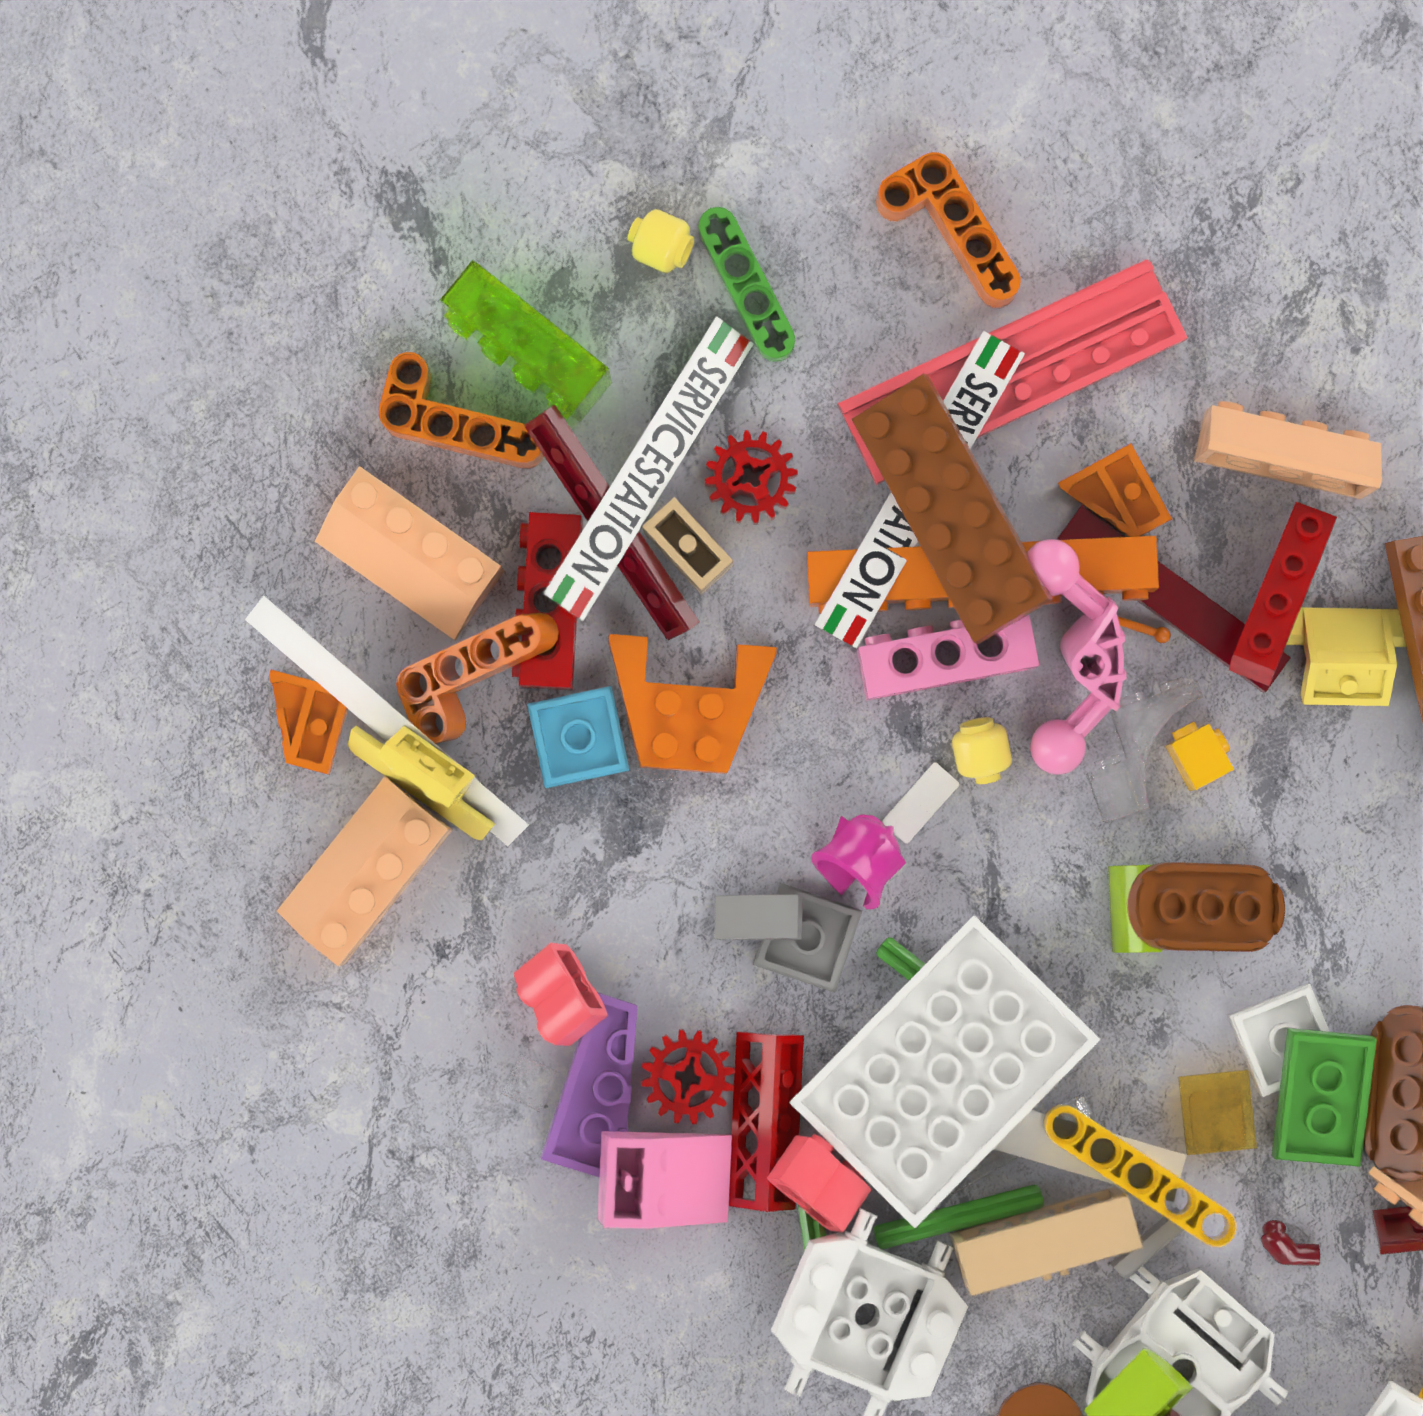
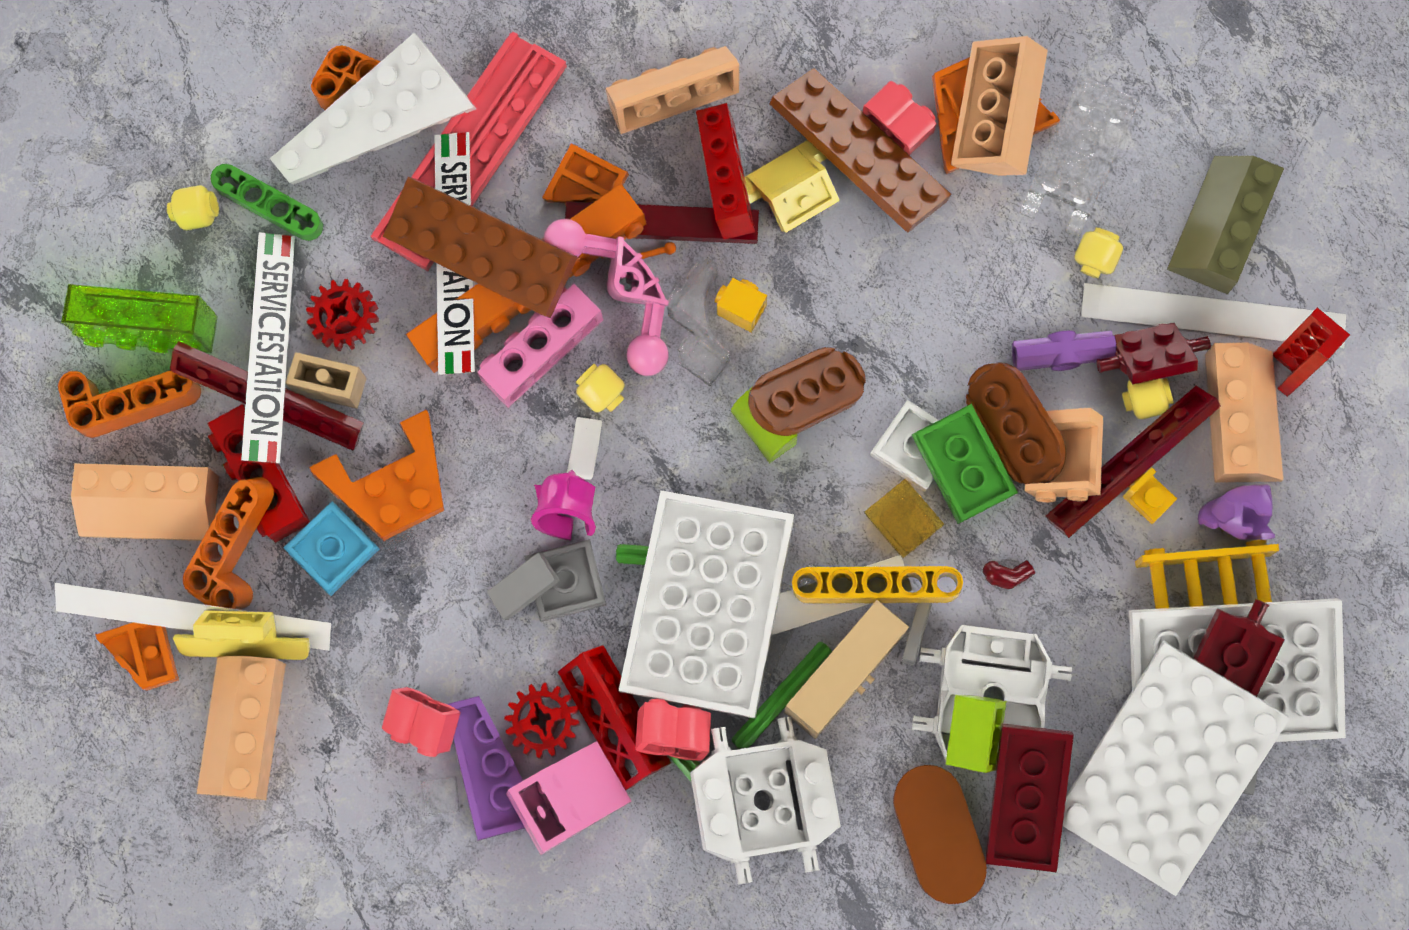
camera: 30 degrees left, 10 degrees down
none -> white wing [270,33,477,185]

